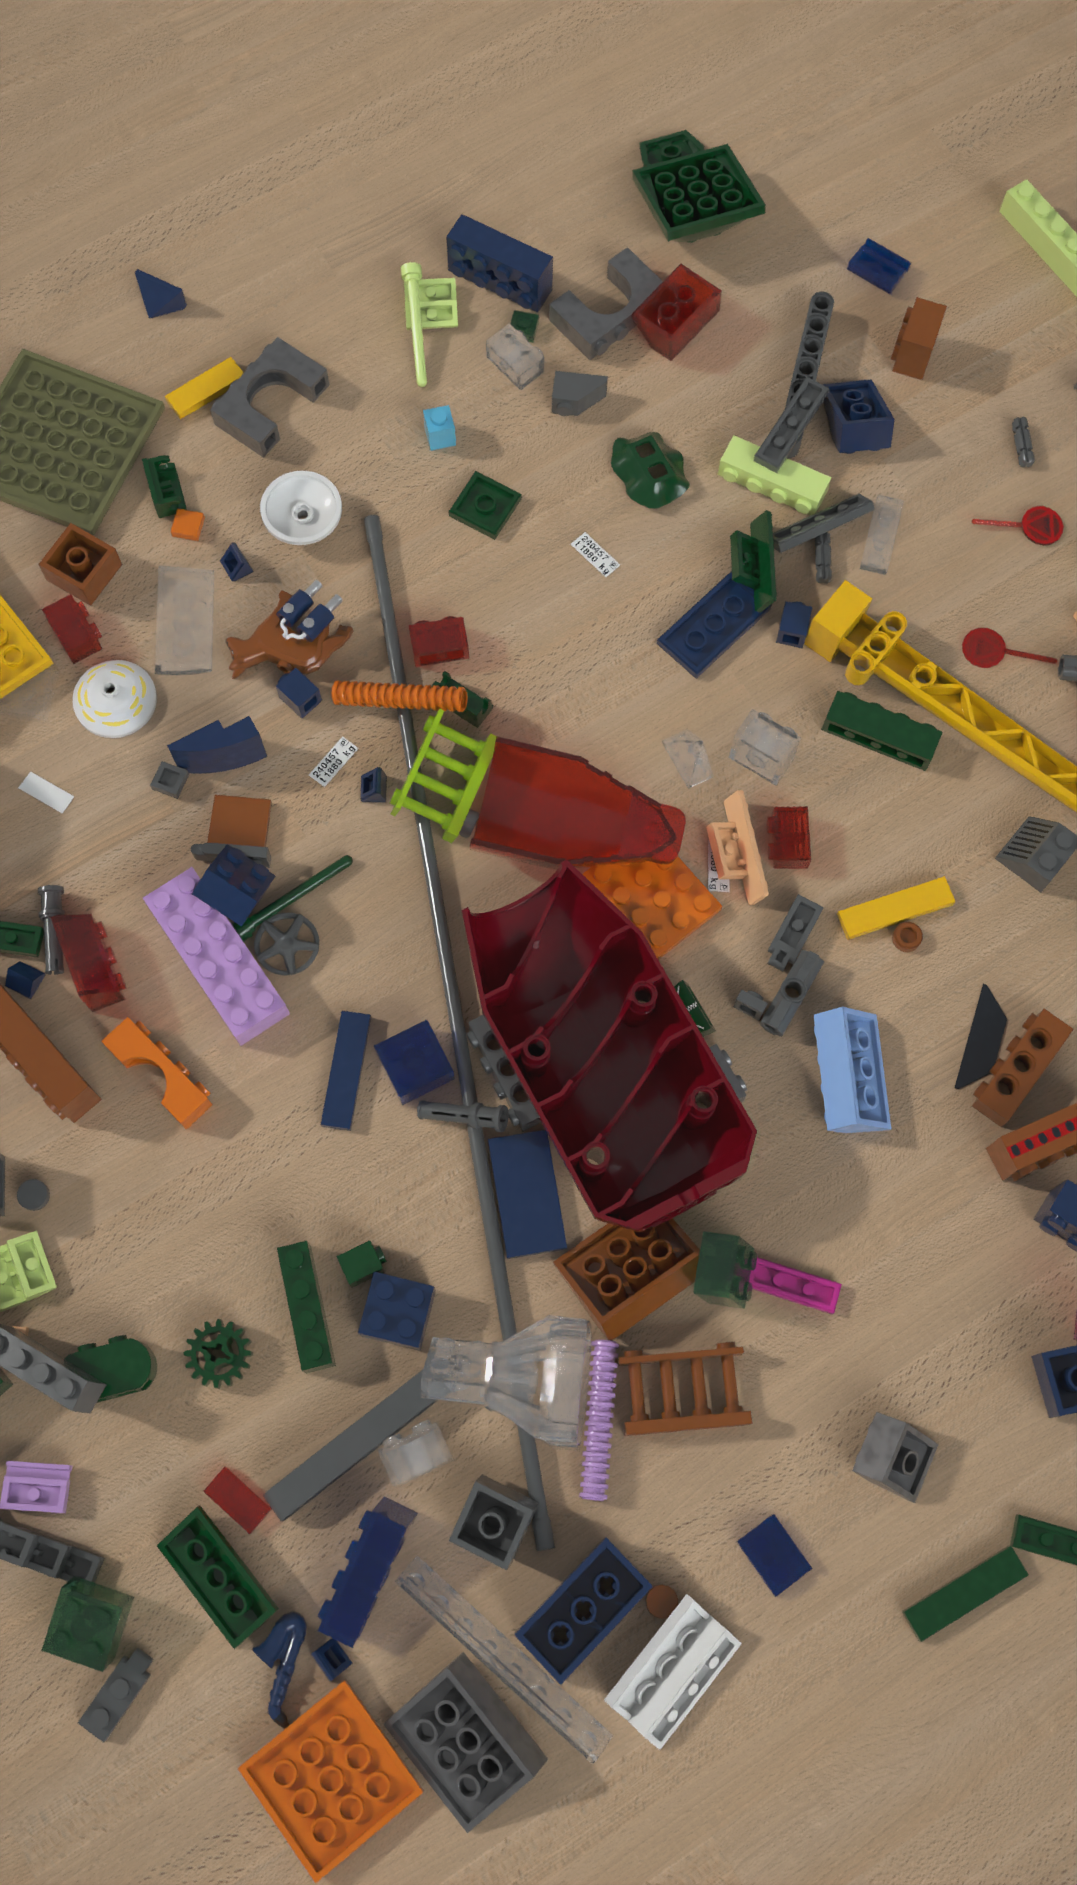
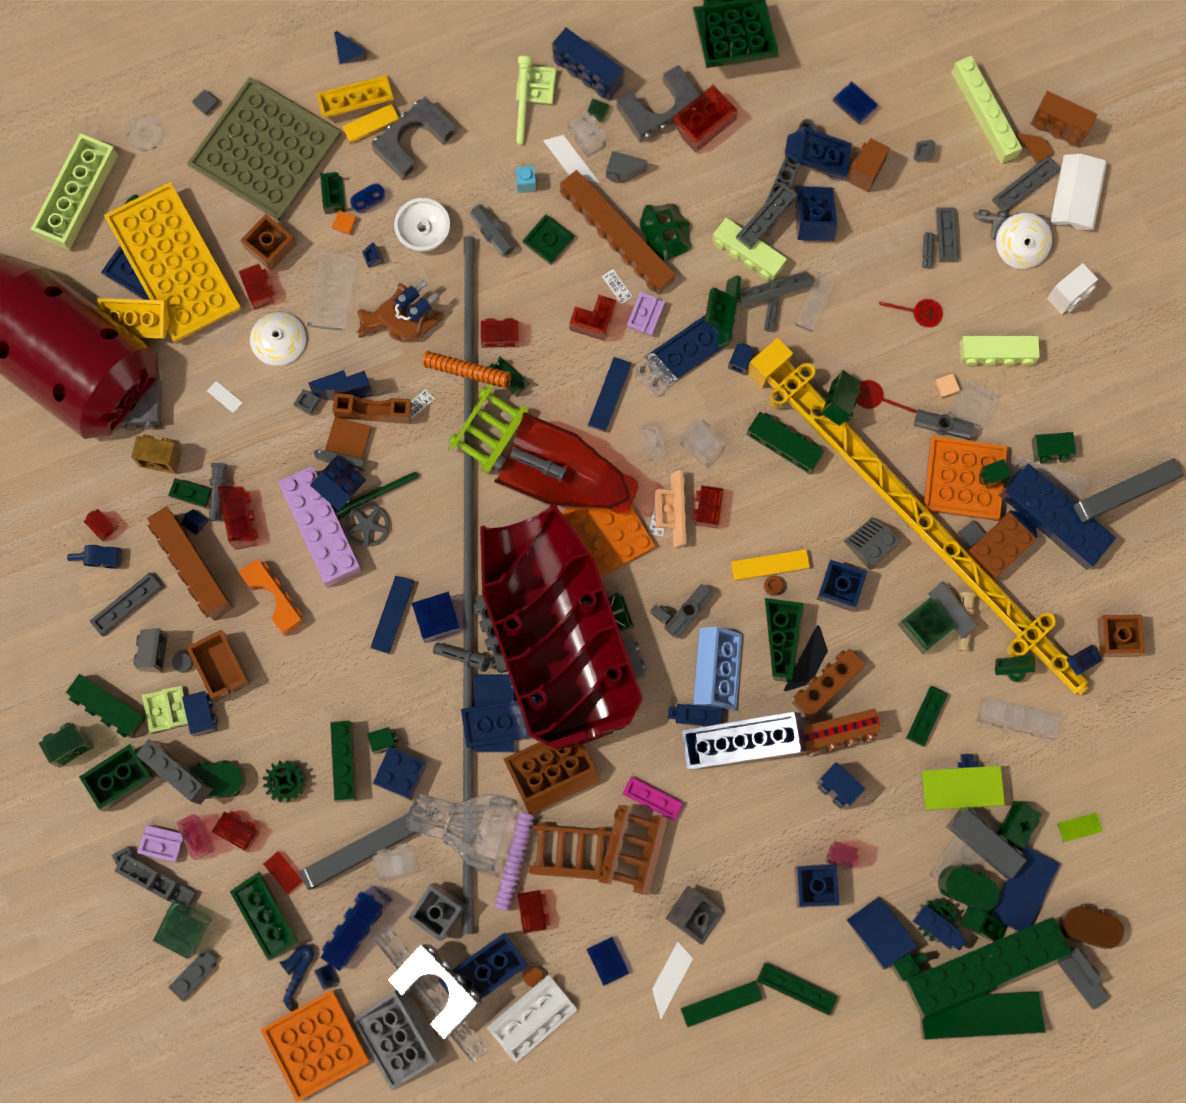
camera: 10 degrees right, 5 degrees up
dark blue brick [276,668,322,719] -> none
dark blue slope [360,767,387,802] -> none
clear green brick [693,1231,757,1309] -> none
dark grey hinge [767,894,824,972] -> none
none -> clear pink brick [176,814,214,860]
none -> dark blue brick [182,691,218,737]
none -> dark orange piece [186,629,250,702]
none -> clear red brick [212,810,260,853]
none -> yellow slope [316,75,394,118]
none -> dark orange arch [332,393,412,424]
none -> clear blue plate [350,184,385,213]
none -> arch [388,944,482,1039]
none -> dark blue tile [461,698,539,748]
none -> dark grey piece [469,204,515,257]
none -> dark grey pin [510,447,568,483]
none -> clear red brick [517,890,550,934]
none -> white sticker [543,135,600,183]
none -> dark orange brick [560,169,676,295]
none -> clear red brick [569,295,617,341]
none -> dark blue tile [588,357,631,432]
none -> dark orange fence [599,805,668,896]
none -> lavender plate [627,292,665,337]
none -> clear brick [632,353,678,398]
none -> white sticker [652,942,693,1019]
none -> dark blue hinge [668,704,722,727]
none -> brick [681,712,807,770]
none -> dark green wedge [765,598,804,683]
none -> dark blue slope [784,127,852,179]
none -> dark blue brick [816,559,867,612]
none -> dark green brick [821,370,861,426]
none -> dark grey plate [914,139,936,162]
none -> dark grey tile [936,208,958,263]

